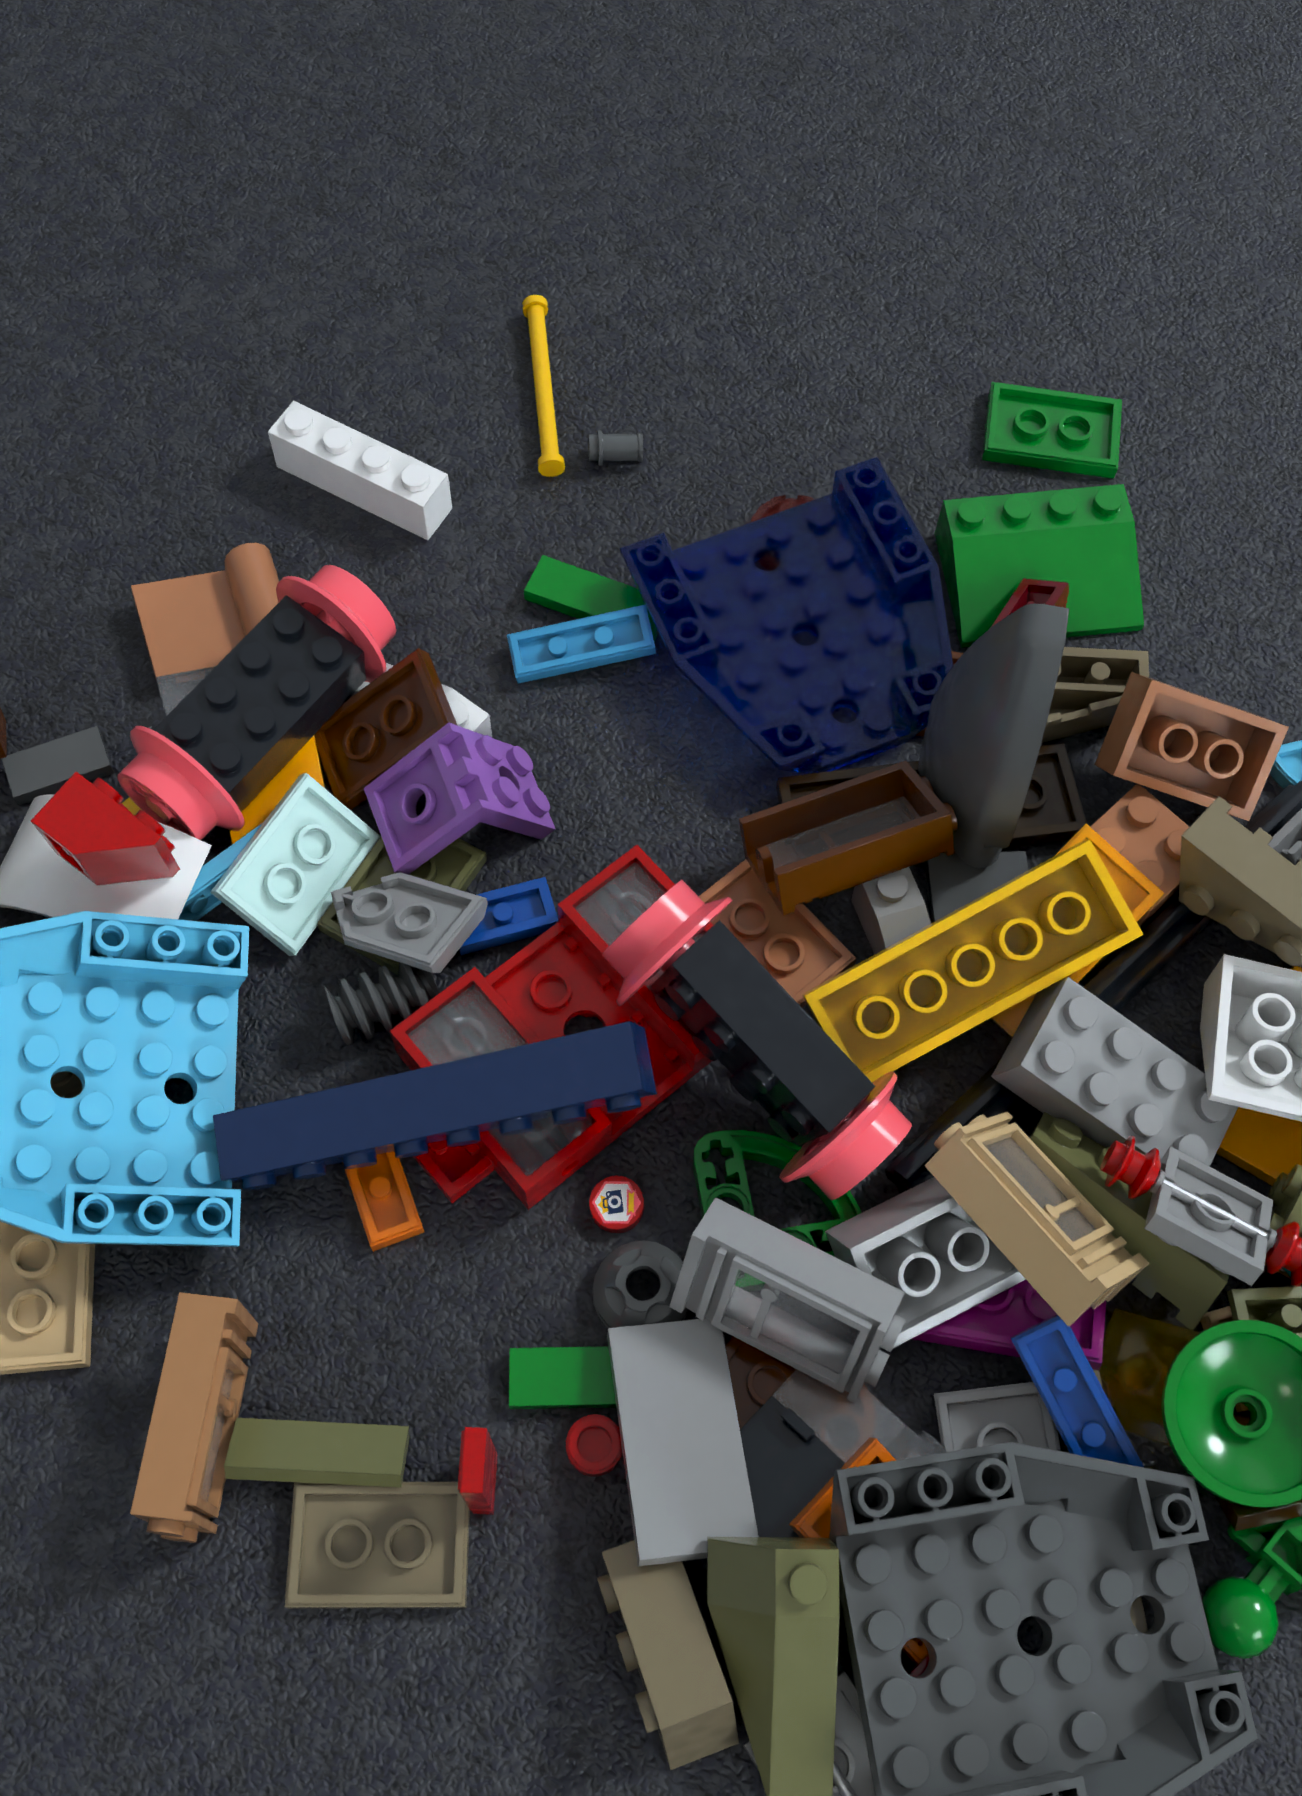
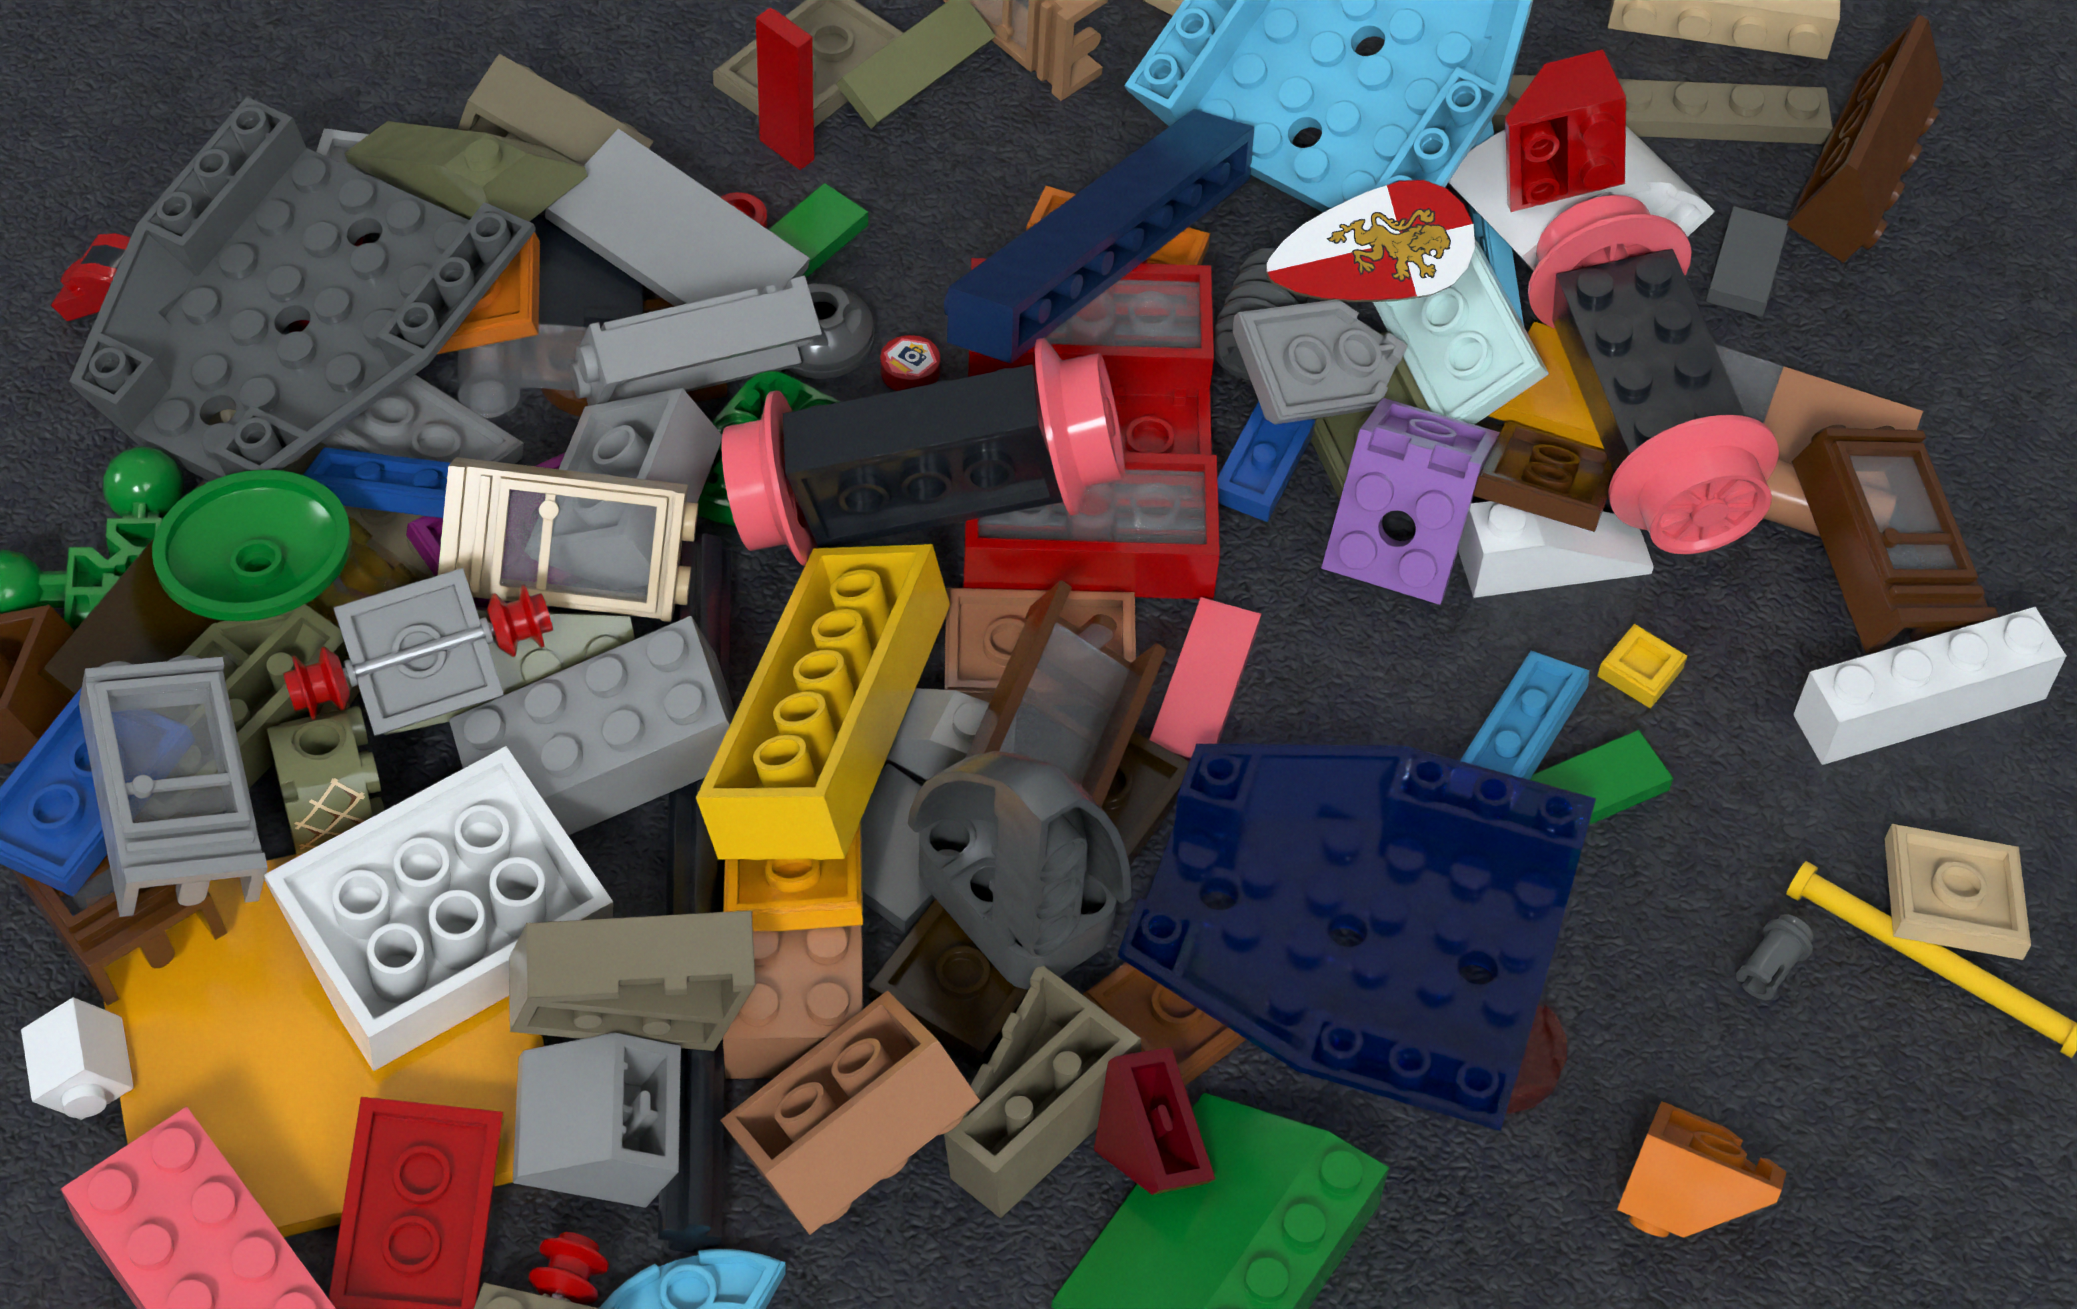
camera: 130 degrees right, 10 degrees down
none -> coral tile [1149,597,1261,776]
none -> shield [1265,180,1475,302]
none -> yellow tile [1597,624,1687,709]
none -> orange slope [1617,1101,1787,1238]
none -> reddish brown door [1792,425,1999,653]
none -> tan tile [1885,824,2031,960]

